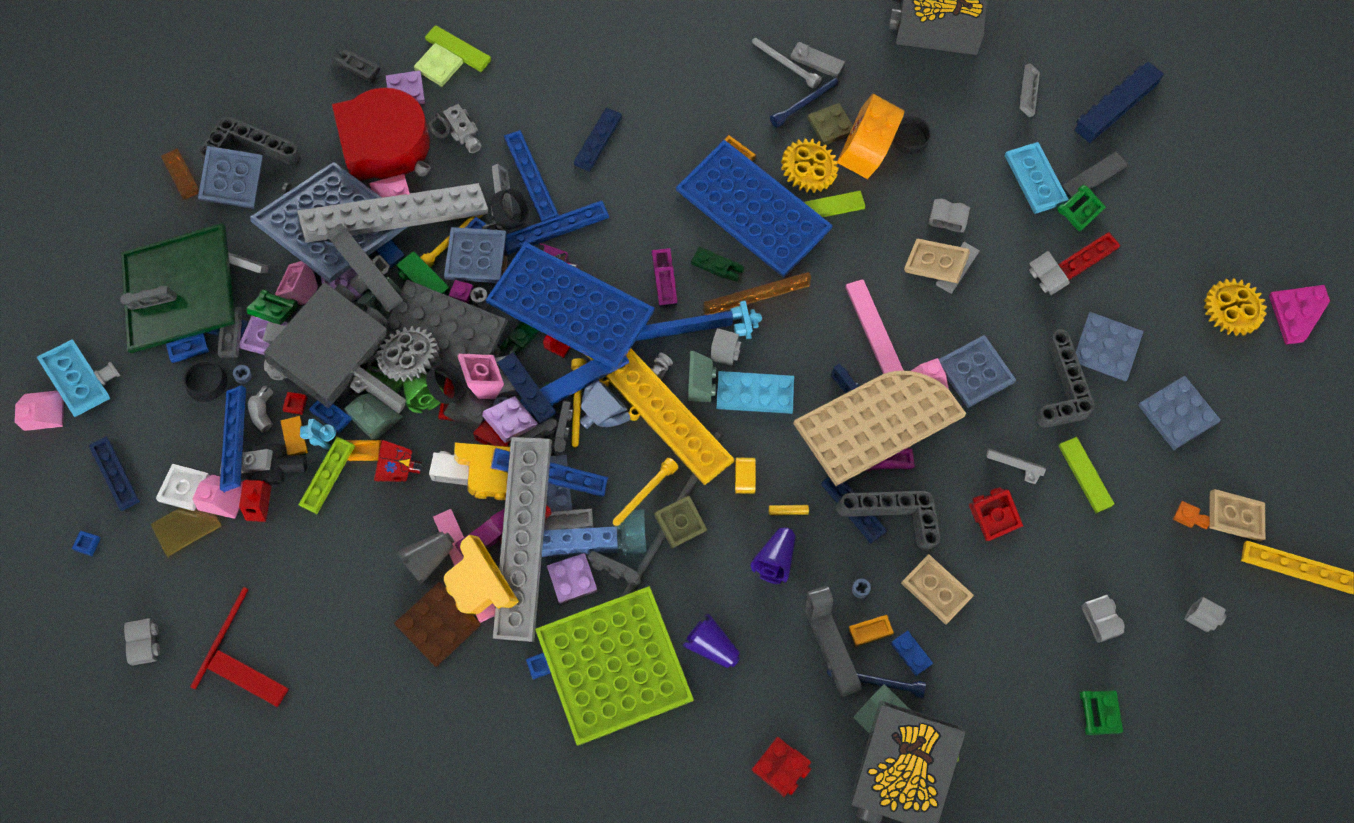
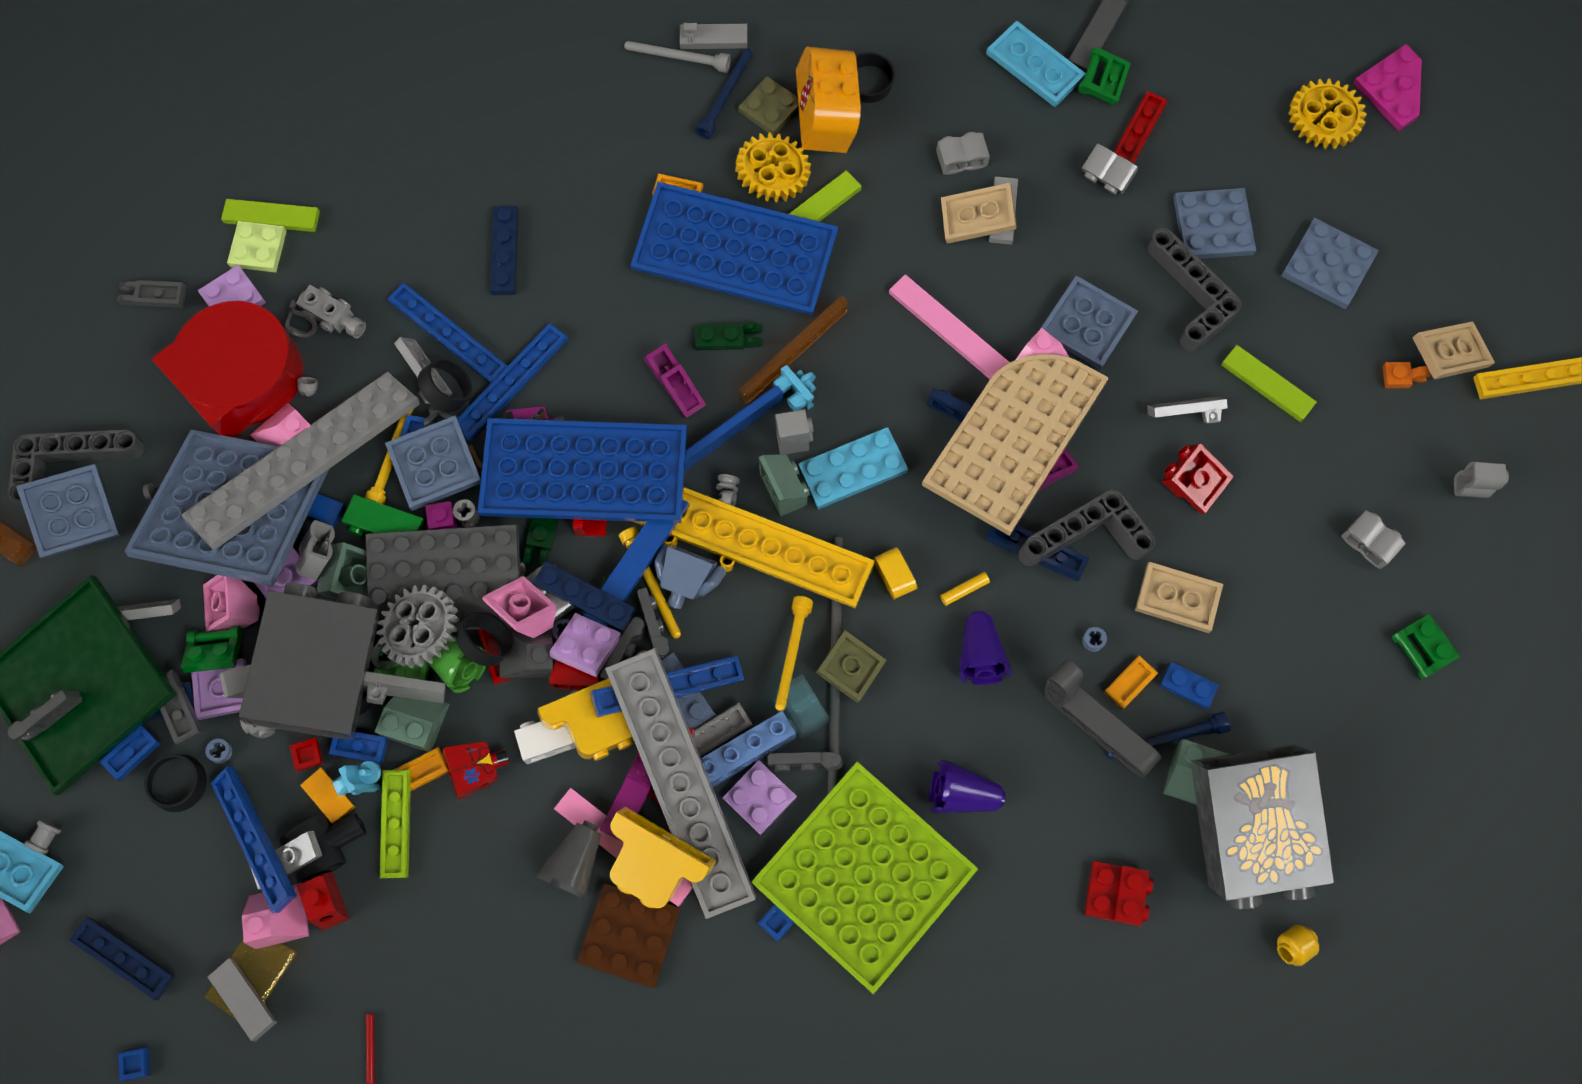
camera: 25 degrees left, 5 degrees up
white plate [156,464,210,511] -> none
light grey arm [248,386,273,433] -> none
dark grey beam [326,223,404,312] -> none
none -> light grey tile [208,958,277,1041]

